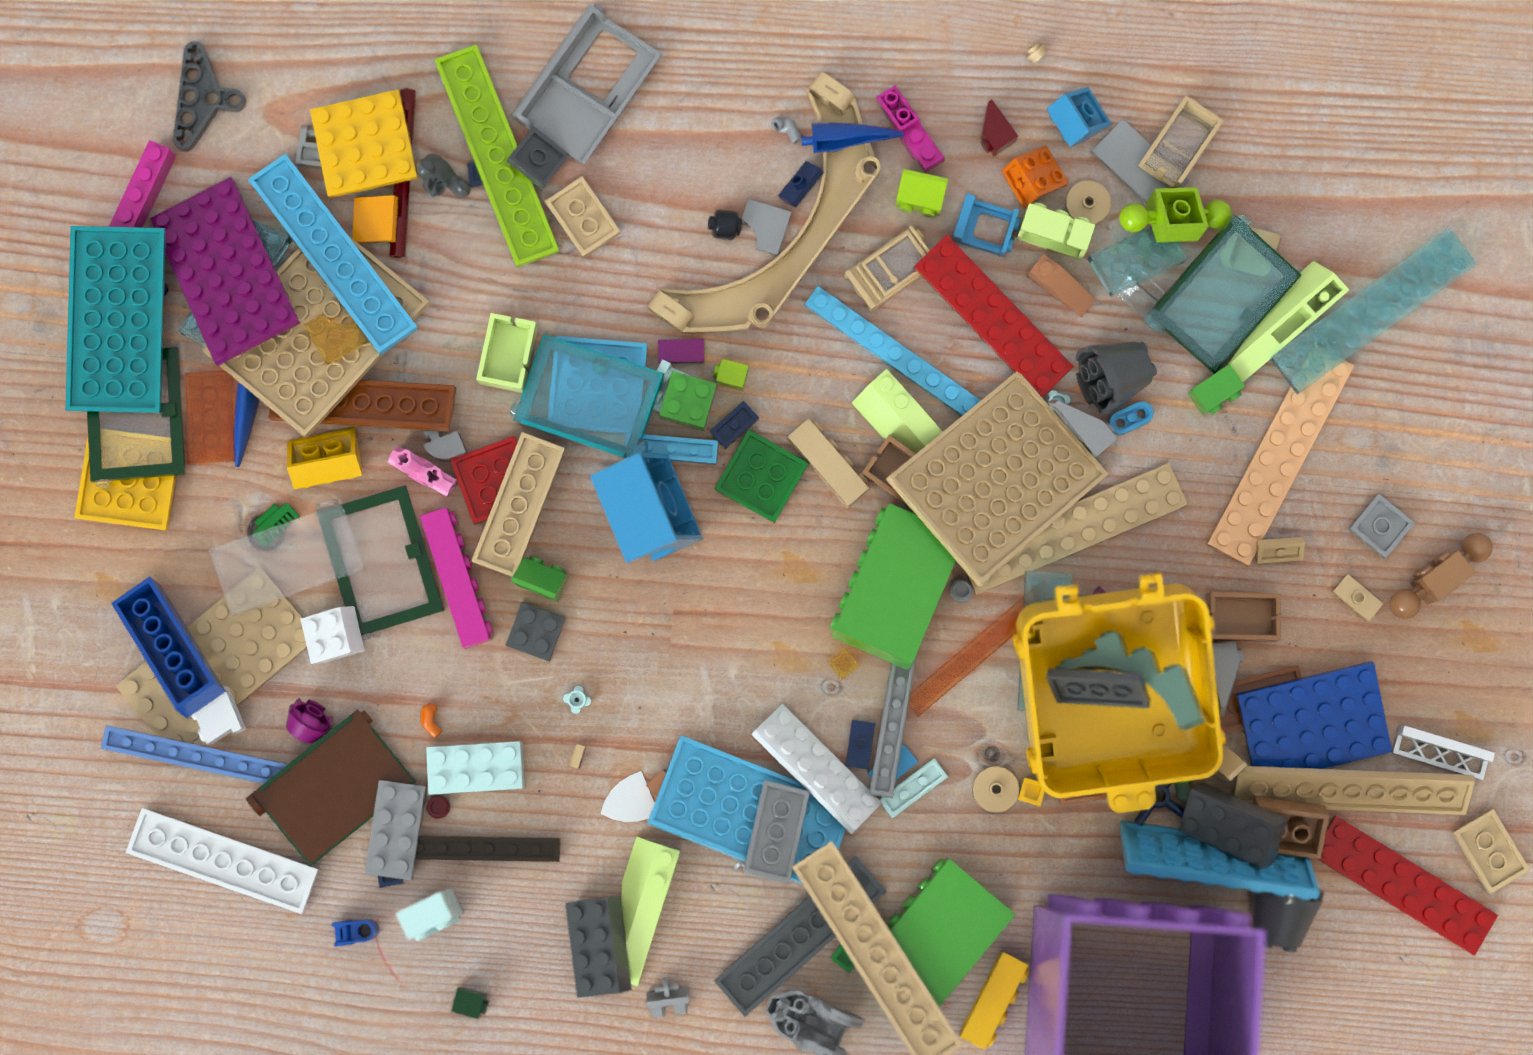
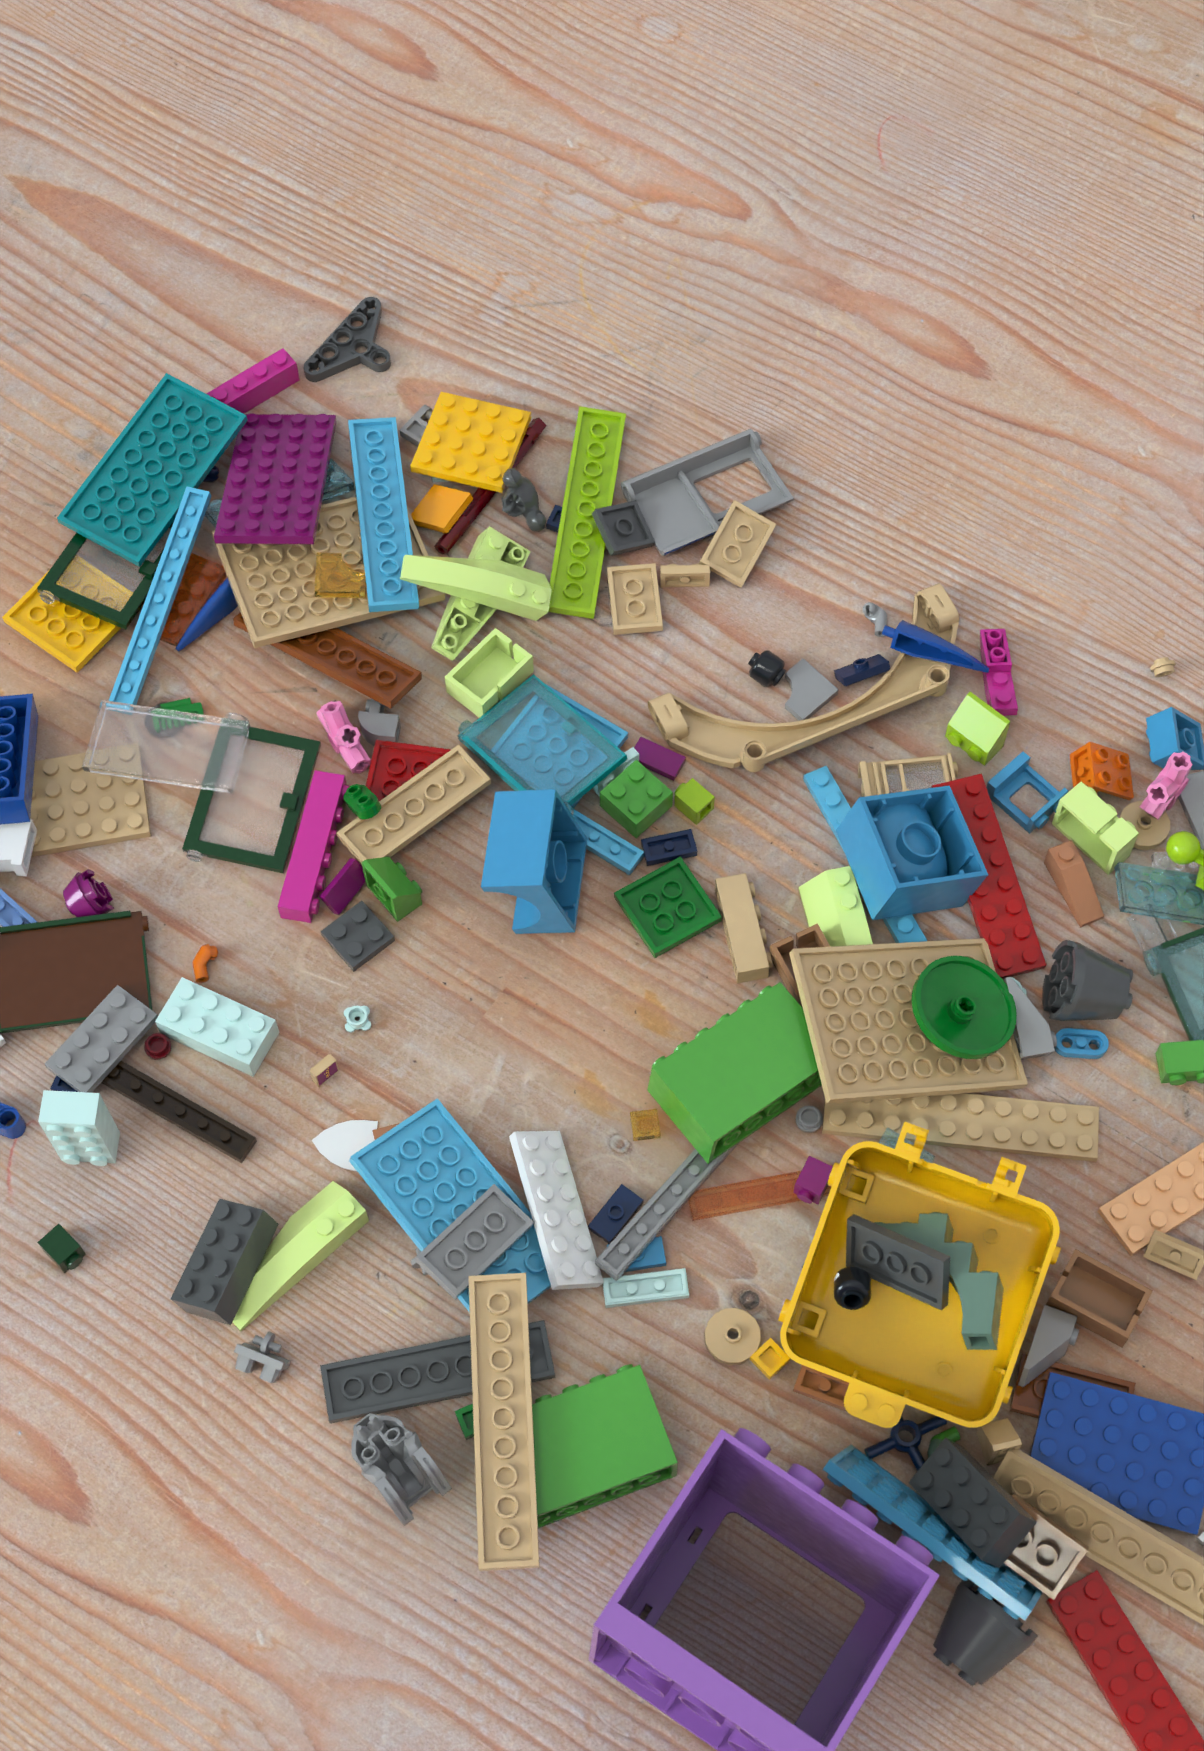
camera: 30 degrees right, 20 degrees down
yellow slope [287,427,362,489] -> none
white brick [301,606,365,664] -> none
yellow brick [958,951,1029,1050] -> none
dark red slope [981,100,1018,157] -> none
none -> medium azure plate [106,487,212,716]
none -> magenta tile [319,858,365,915]
none -> green plate [344,784,381,820]
none -> yellowish green wedge [400,555,552,621]
none -> yellowish green wedge [431,526,531,661]
none -> tan plate [660,564,710,587]
none -> tan plate [698,500,776,588]
none -> magenta brick [793,1156,833,1205]
none -> black head [834,1267,871,1310]
none -> dark azure piece [836,786,988,920]
none -> green dish [911,956,1017,1059]
none -> bright pink piece [1140,752,1193,820]

